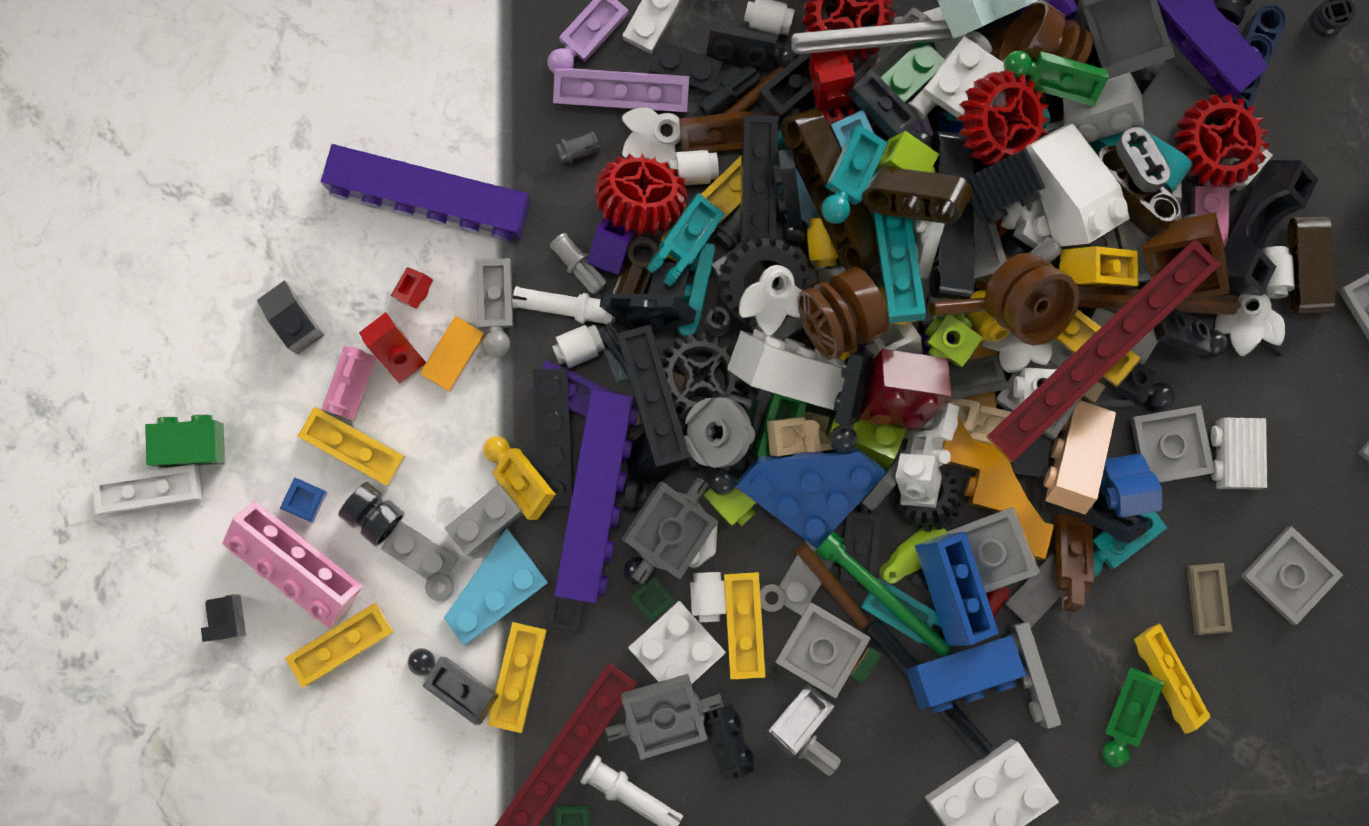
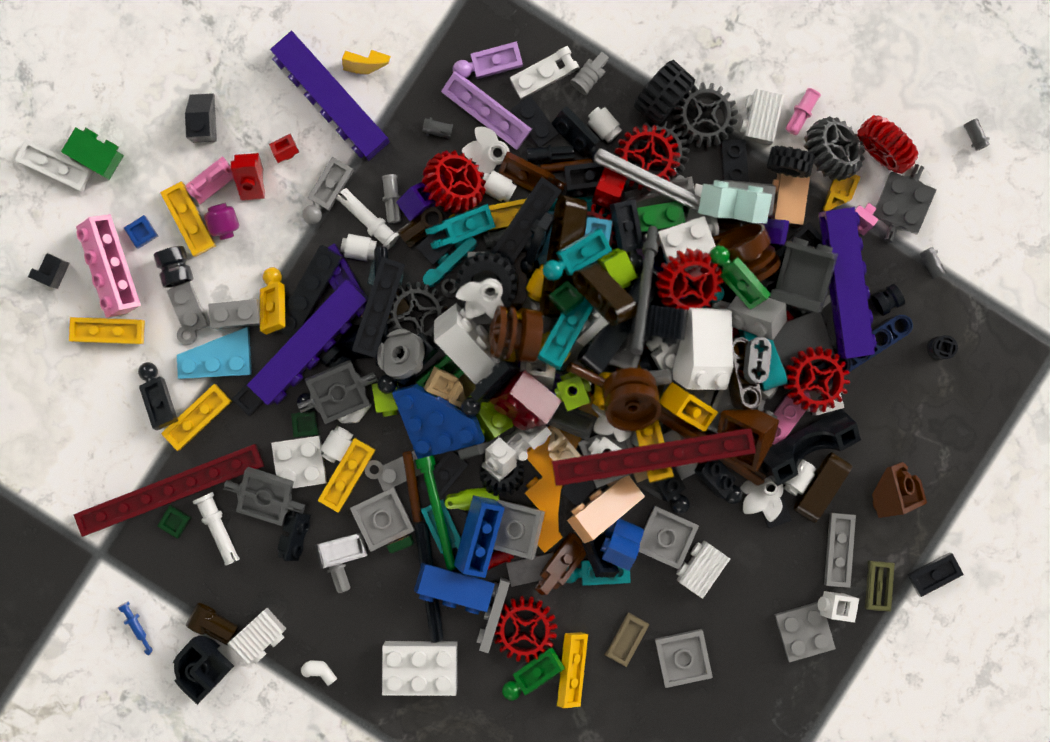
camera: 30 degrees right, 5 degrees up
light orange tile [420,316,485,392] -> none
black wing [599,293,696,334] -> none
none -> magenta head [204,203,239,240]
none -> yellow slope [342,50,391,75]
none -> red gear [494,596,557,662]
none -> dark green tile [548,281,584,316]
none -> dark grey bar [631,226,658,355]

